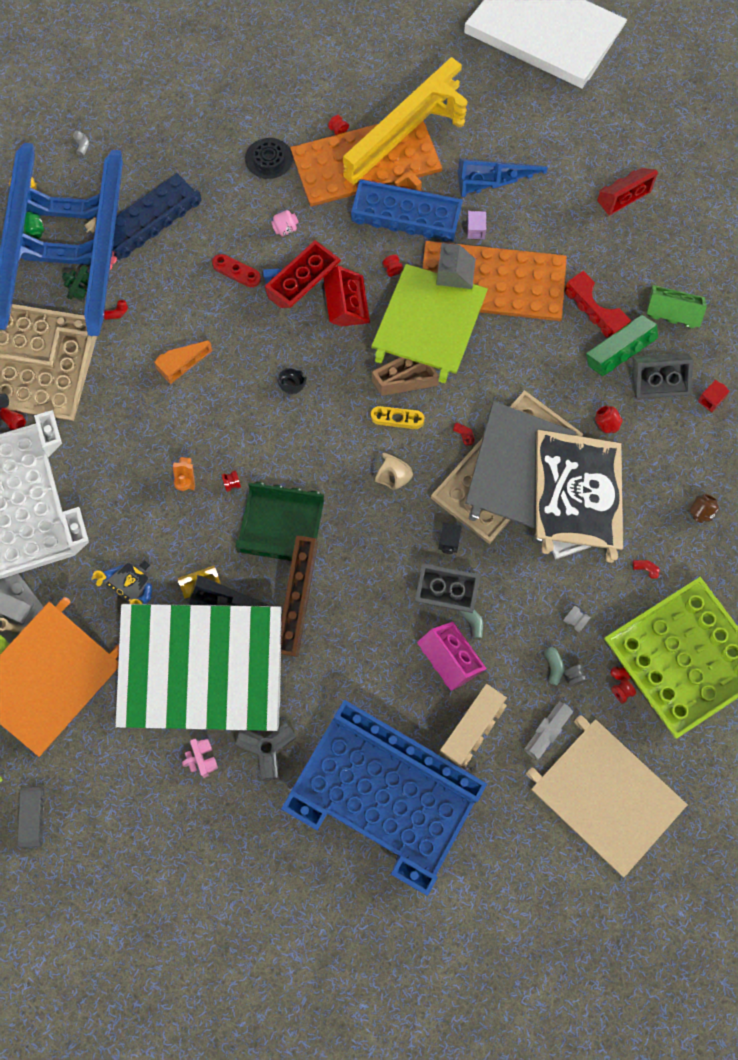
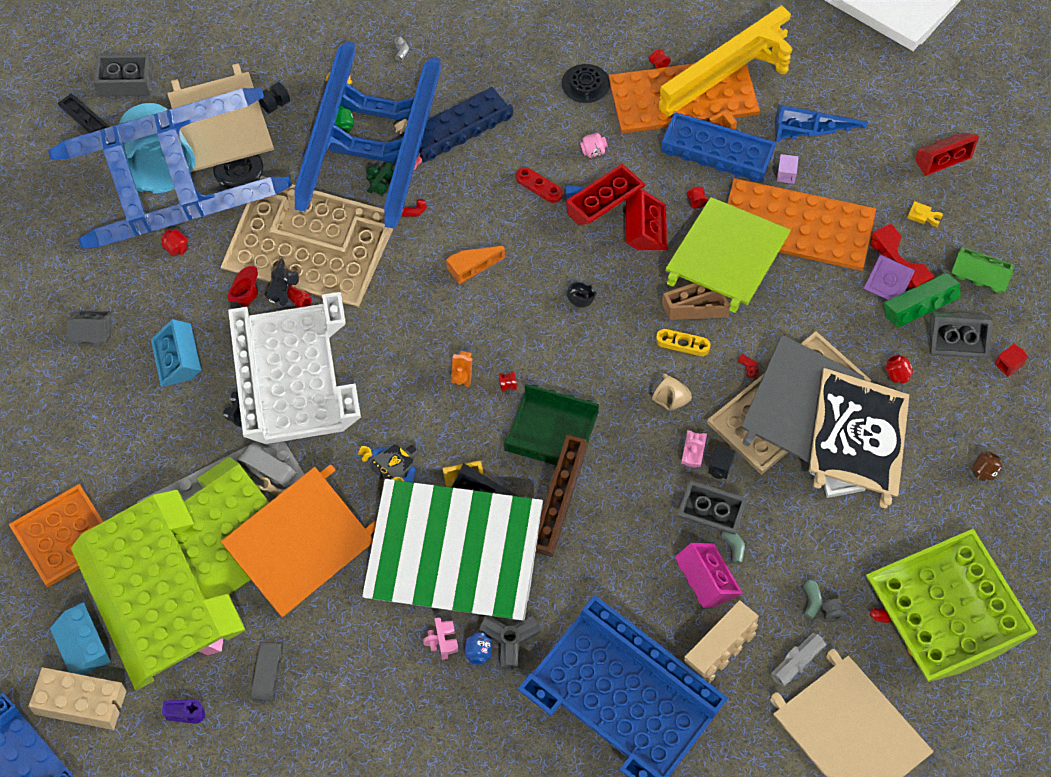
camera: 10 degrees right, 10 degrees down
dark grey slope [436,243,476,289] -> none
light grey wheel [563,606,591,633] -> none
red wheel [611,678,636,704] -> none
red arm [632,560,660,579] -> none
none -> blue head [465,632,492,665]
none -> bright pink hips [681,430,707,468]
none -> medium lavender tile [864,255,915,300]
none -> yellow plate [907,201,943,227]

